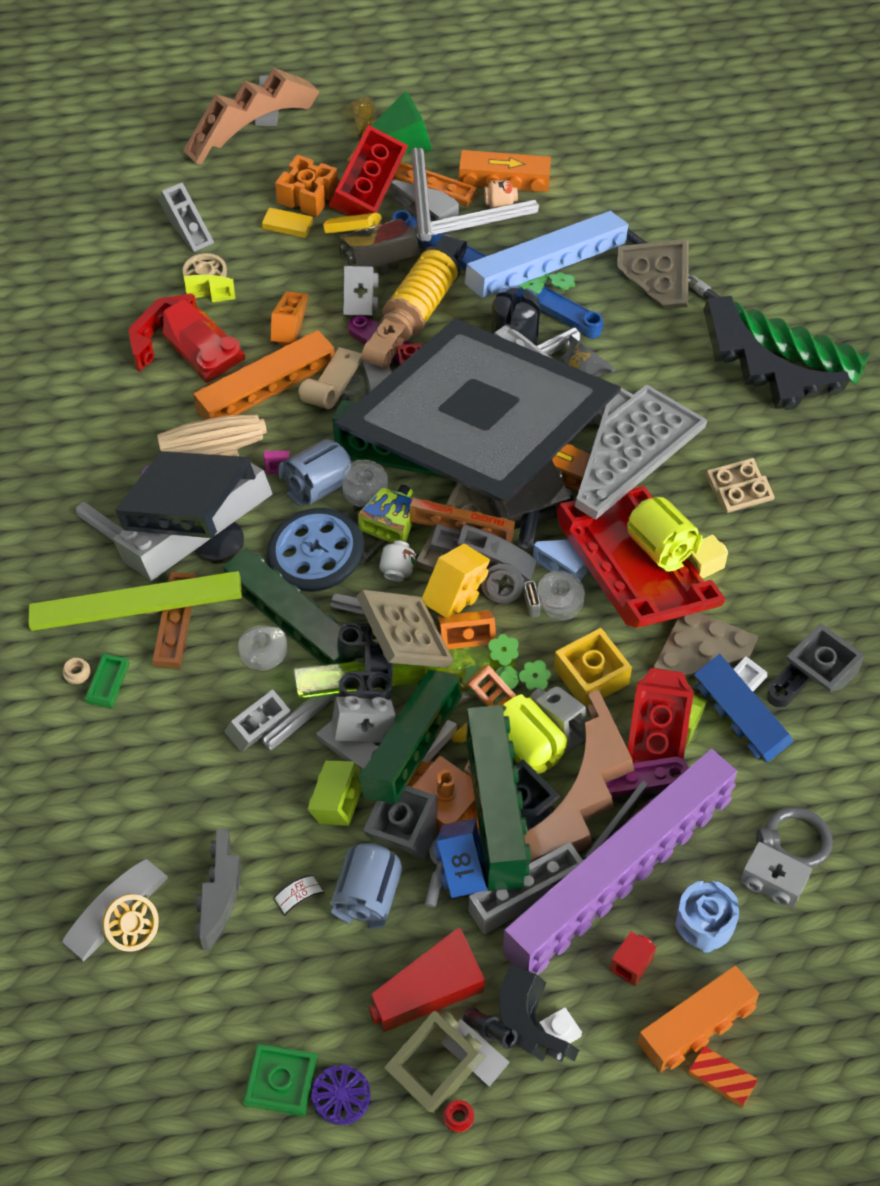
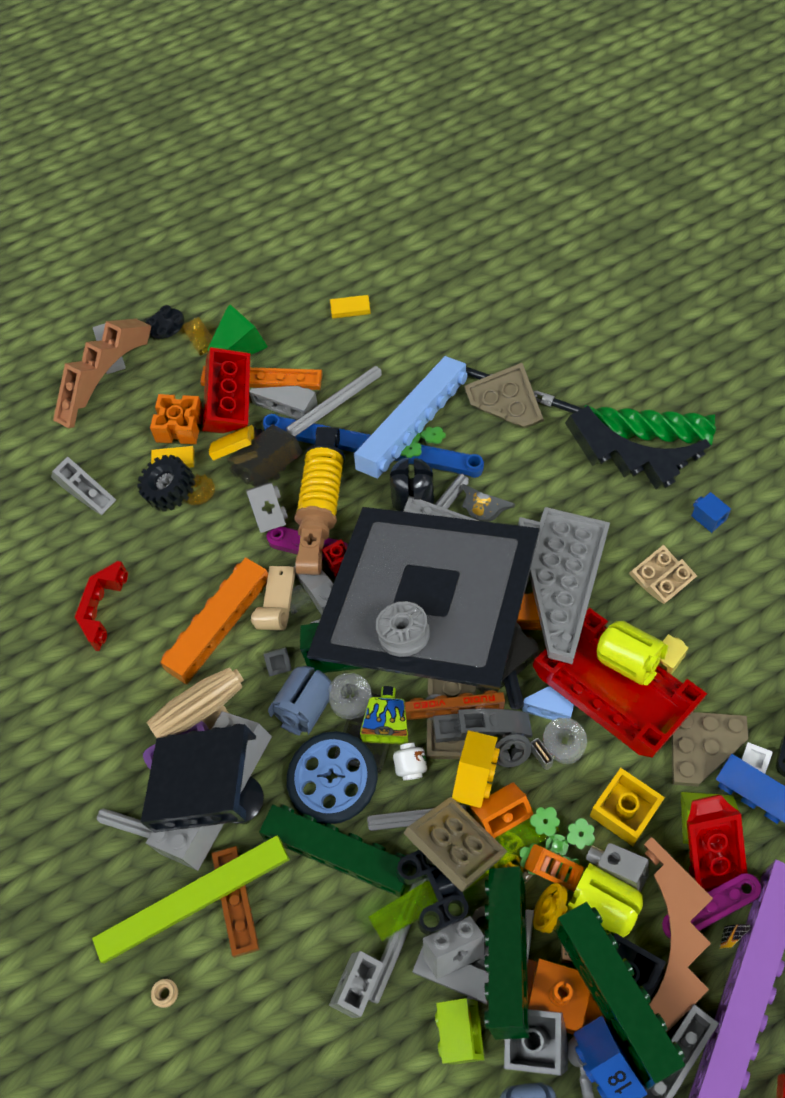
camera: 15 degrees left, 5 degrees up
green tile [85,653,130,709] -> none
red slope [162,299,245,383] -> none
tan wheel [183,253,227,277] -> none
neon yellow slope [184,275,235,303] -> none
clear piece [238,625,287,670] -> none
dark pink tile [264,451,290,474] -> none
orange slope [271,291,309,345] -> none
light grey axle [411,148,431,242] -> none
orange brick [459,150,551,192] -> none
light nougat head [484,180,518,209] -> none
dark grey piece [583,781,647,861] -> none
none -> black bush [137,455,195,511]
none -> black dish [145,305,184,339]
none -> clear yellow gear [186,474,215,505]
none -> dark grey slope [263,646,292,677]
none -> yellow tile [330,295,371,319]
none -> light grey wheel [376,601,430,657]
none -> blue brick [692,492,731,533]

